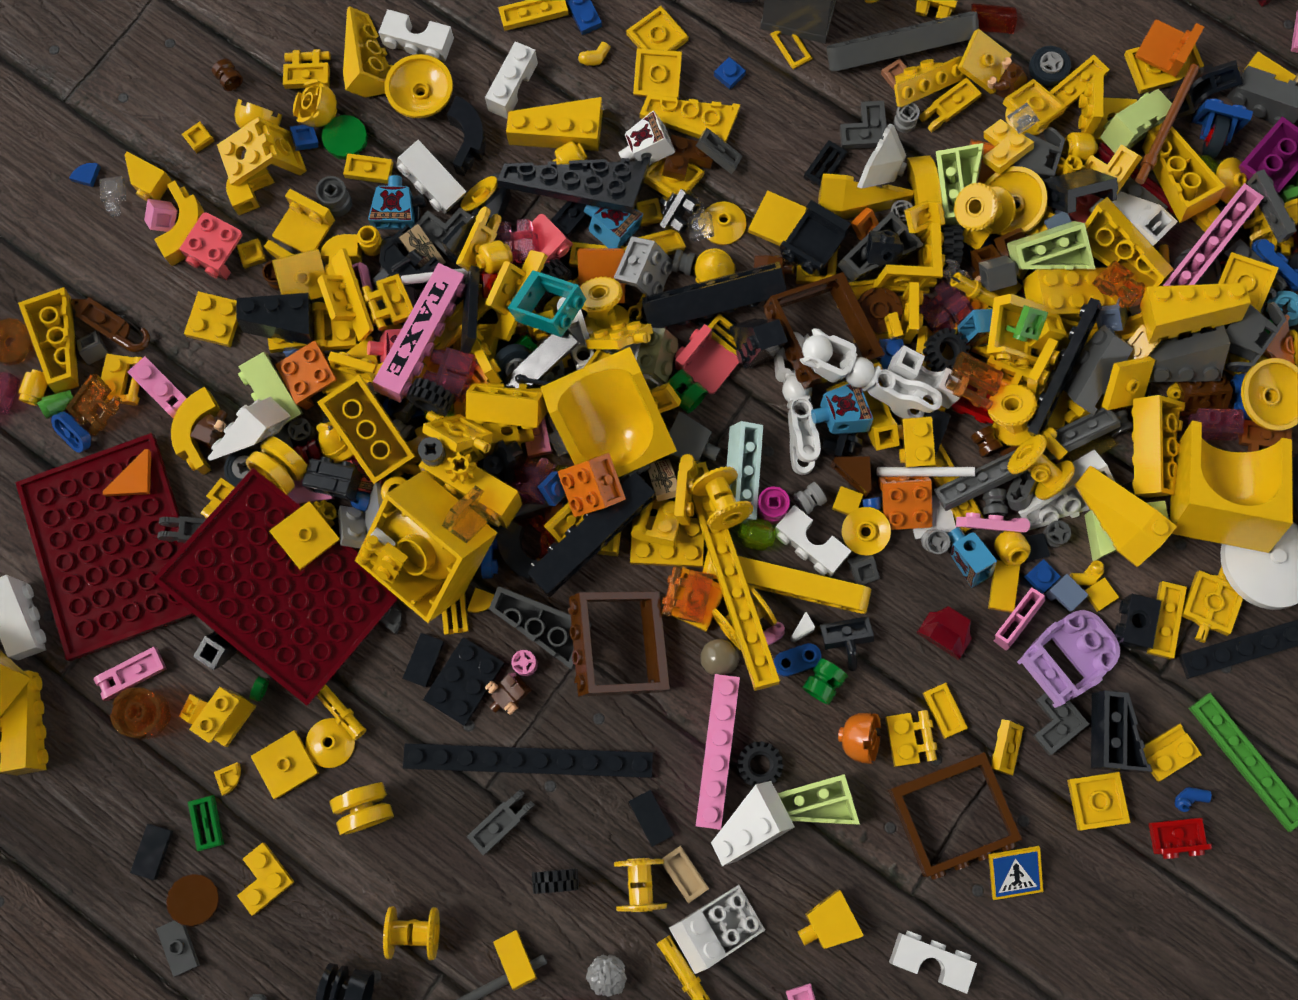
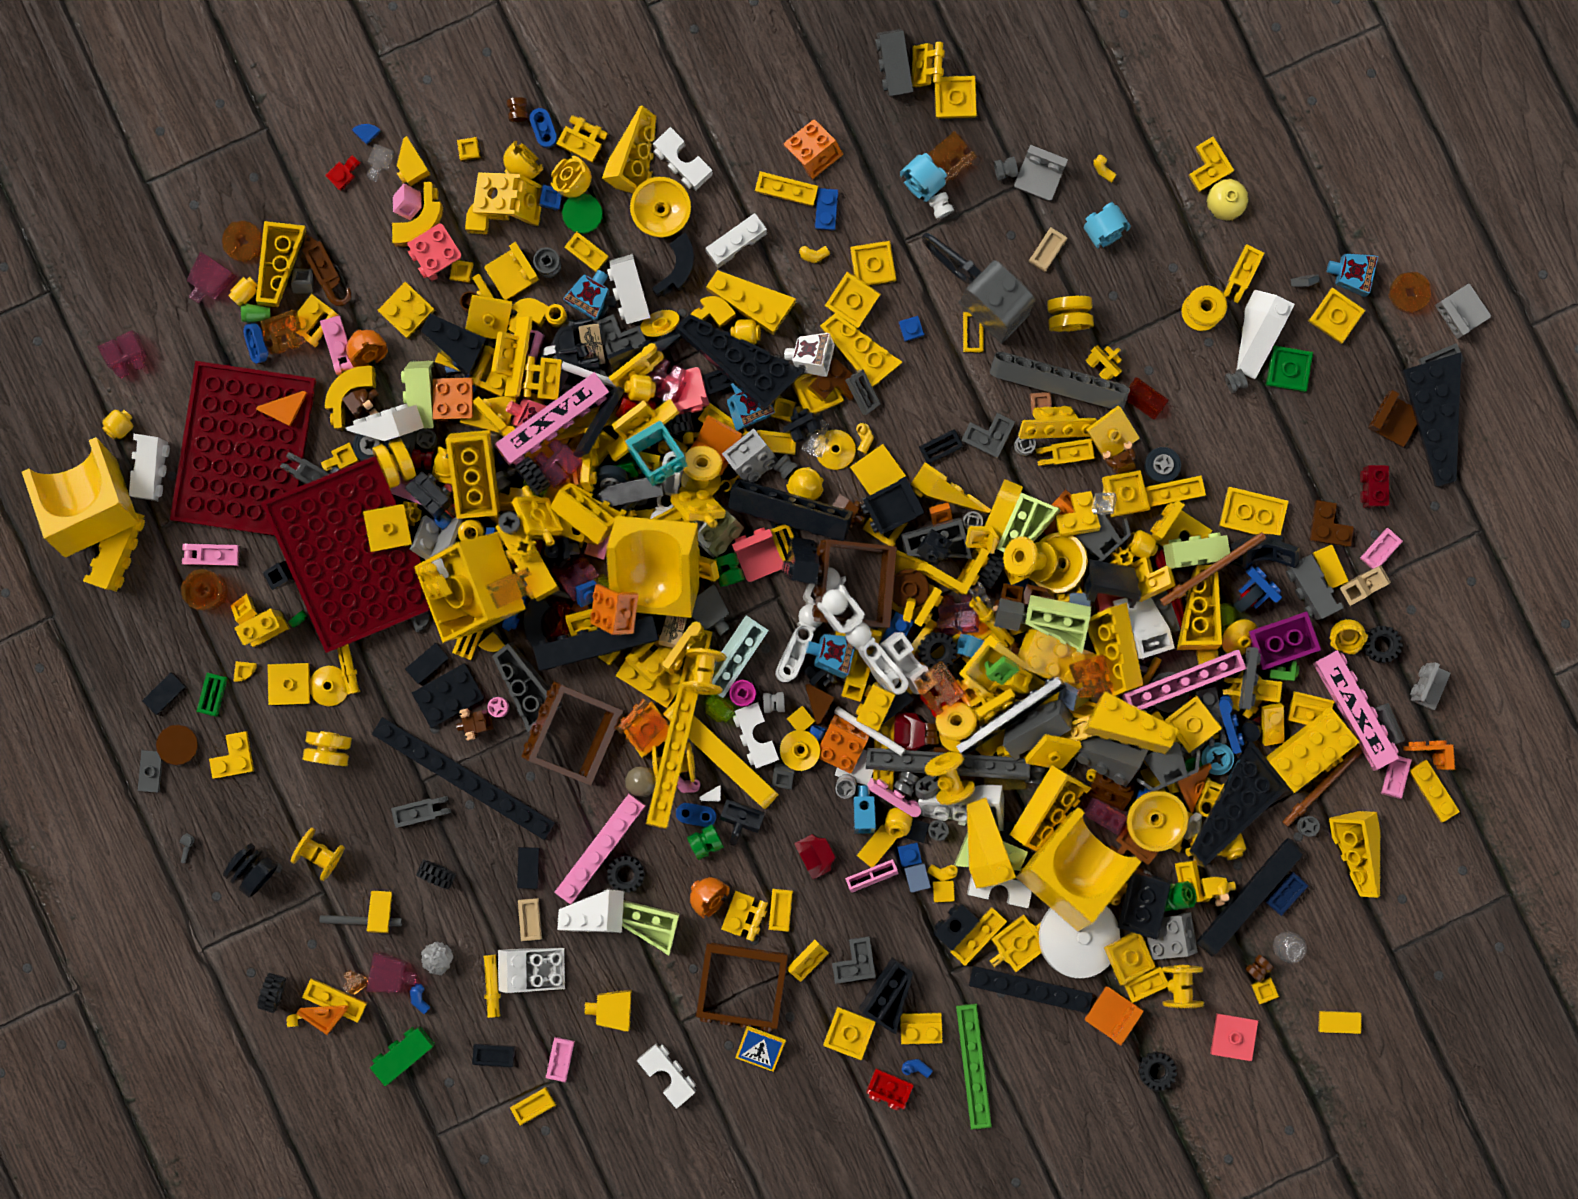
camera: 30 degrees right, 10 degrees up
black hinge [515,374,551,386] -> none
yellow hose [614,858,667,912] -> none
white wedge [857,124,907,189] -> none
lavender slope [1017,610,1120,708] -> none
yellow arm [1040,427,1068,460] -> none
orange bracket [1135,19,1204,77] -> none
none -> red plate [325,155,361,191]
none -> orange cylinder [346,330,388,367]
none -> blue plate [530,108,557,148]
none -> yellow brick [691,296,736,329]
none -> yellow arm [856,423,874,454]
none -> dark red slope [894,713,925,751]
none -> white arch [967,876,1032,908]
none -> reddish brown plate [1309,500,1354,547]

